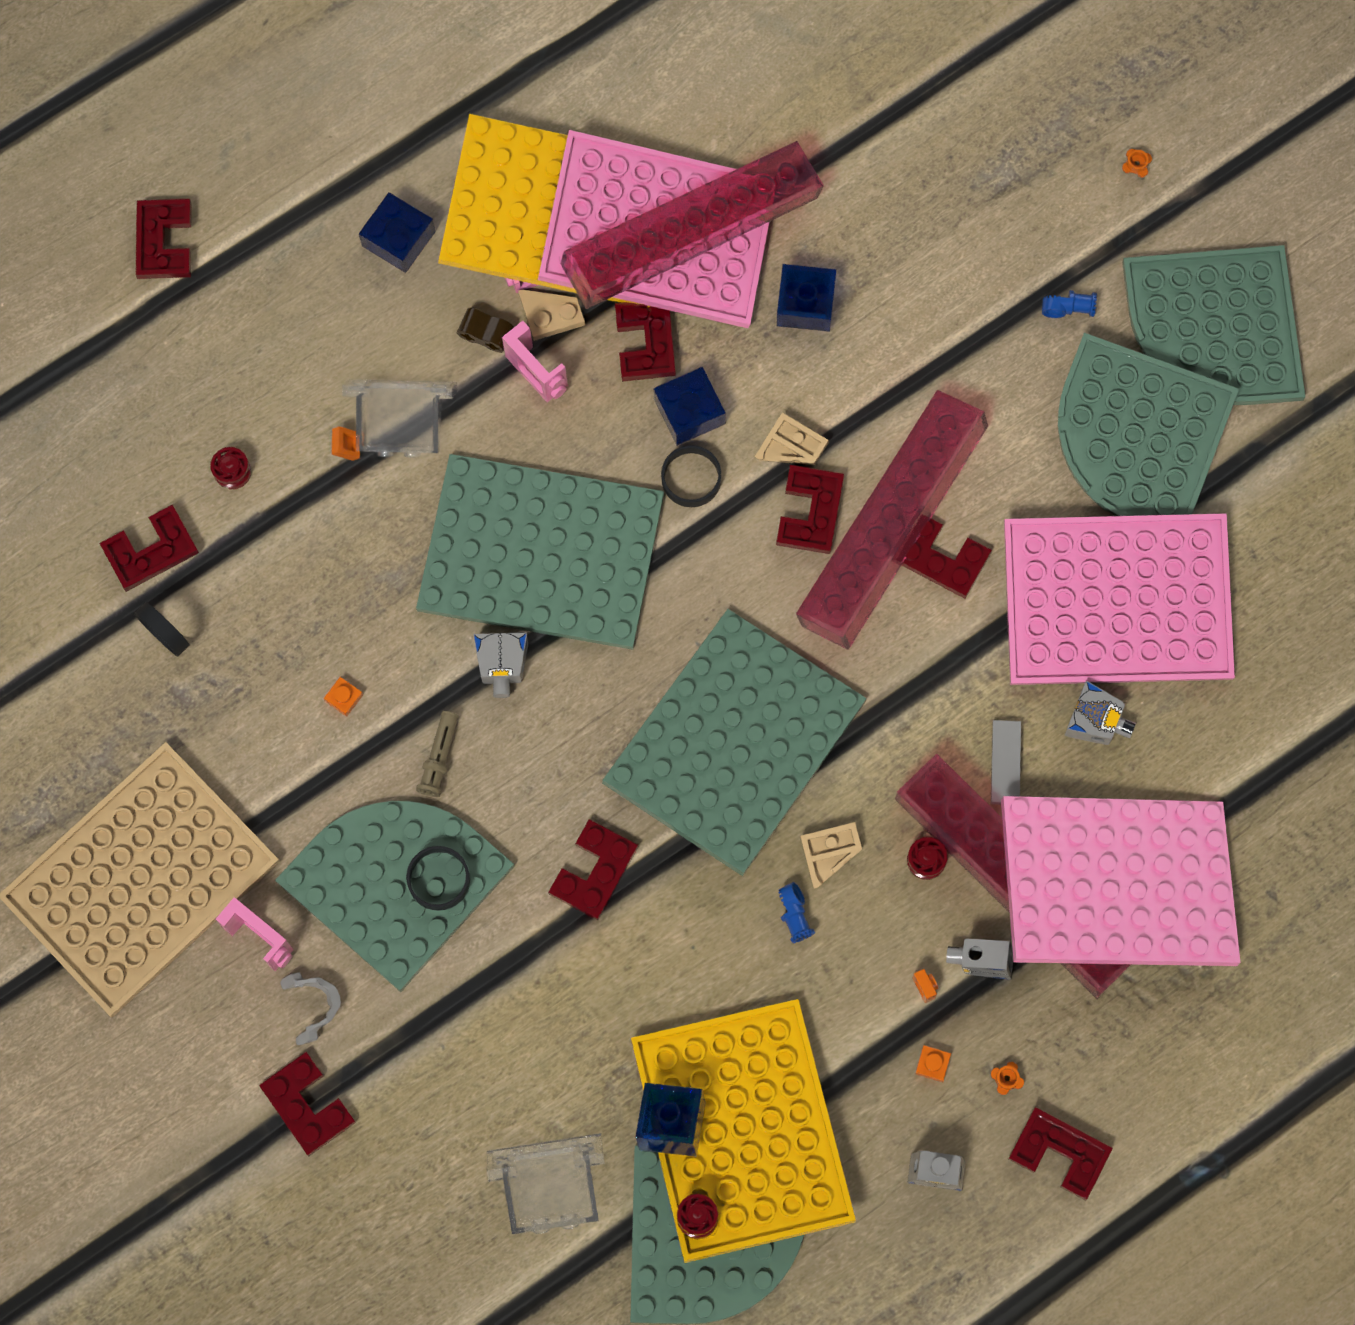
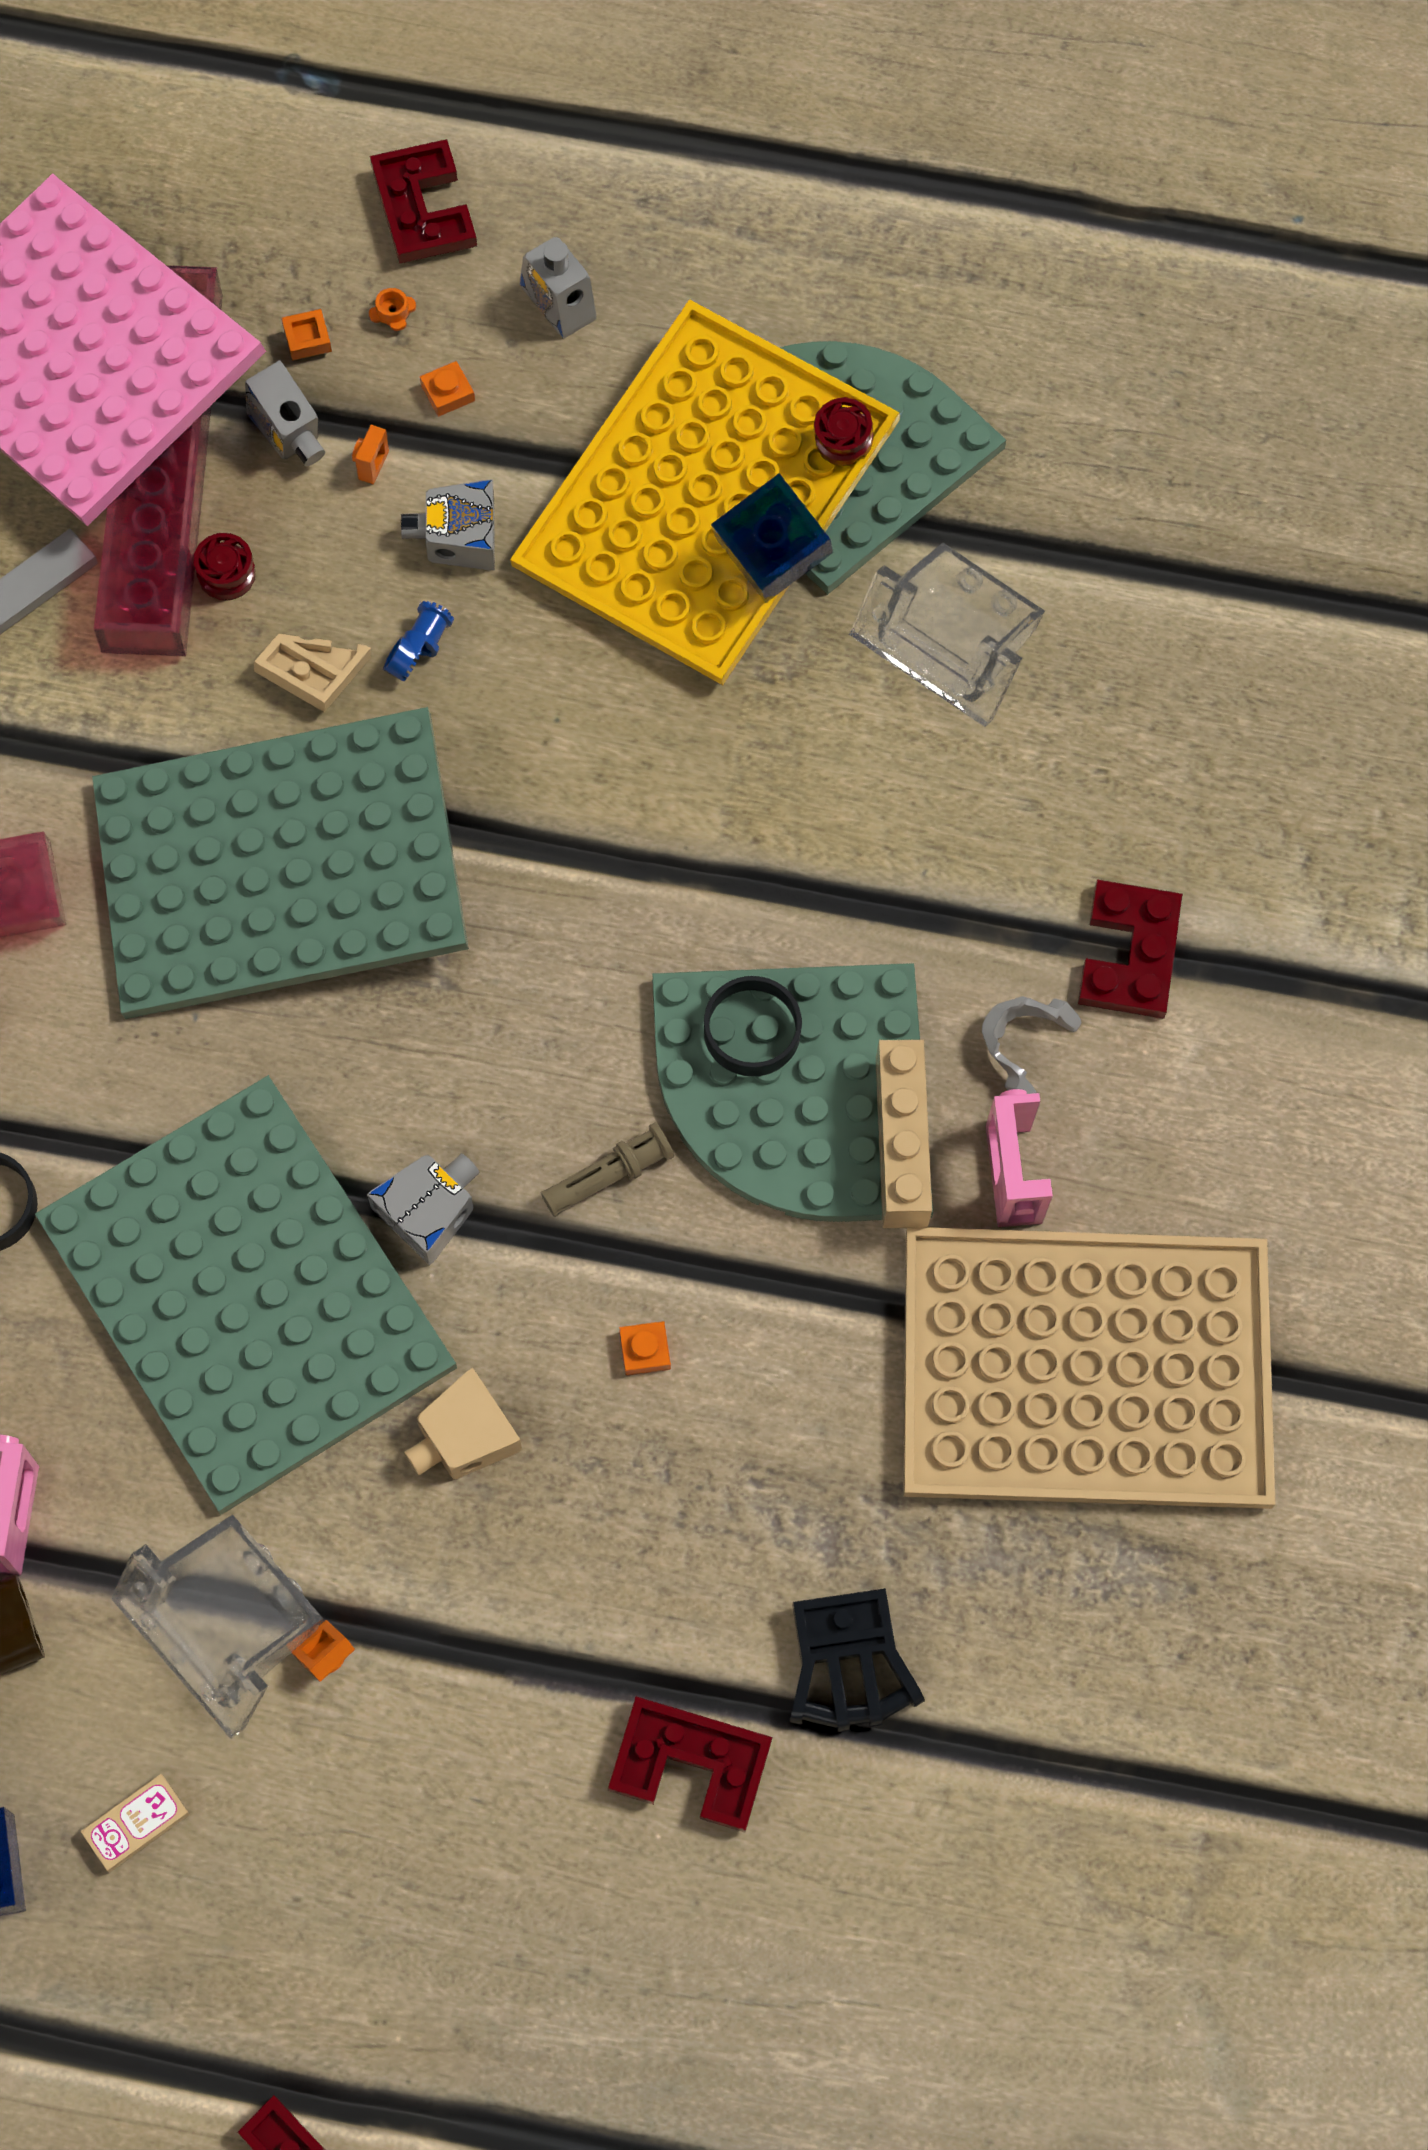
camera: 140 degrees left, 5 degrees down
black tyre [134,602,190,657] -> none
dark red wheel [210,447,251,490] -> none
dark red plate [548,819,638,920] -> none
none -> tile [81,1773,190,1873]
none -> orange plate [281,309,332,361]
none -> torso [401,480,495,570]
none -> tan torso [404,1368,522,1480]
none -> black plate [790,1588,925,1732]
none -> tan brick [876,1040,932,1228]

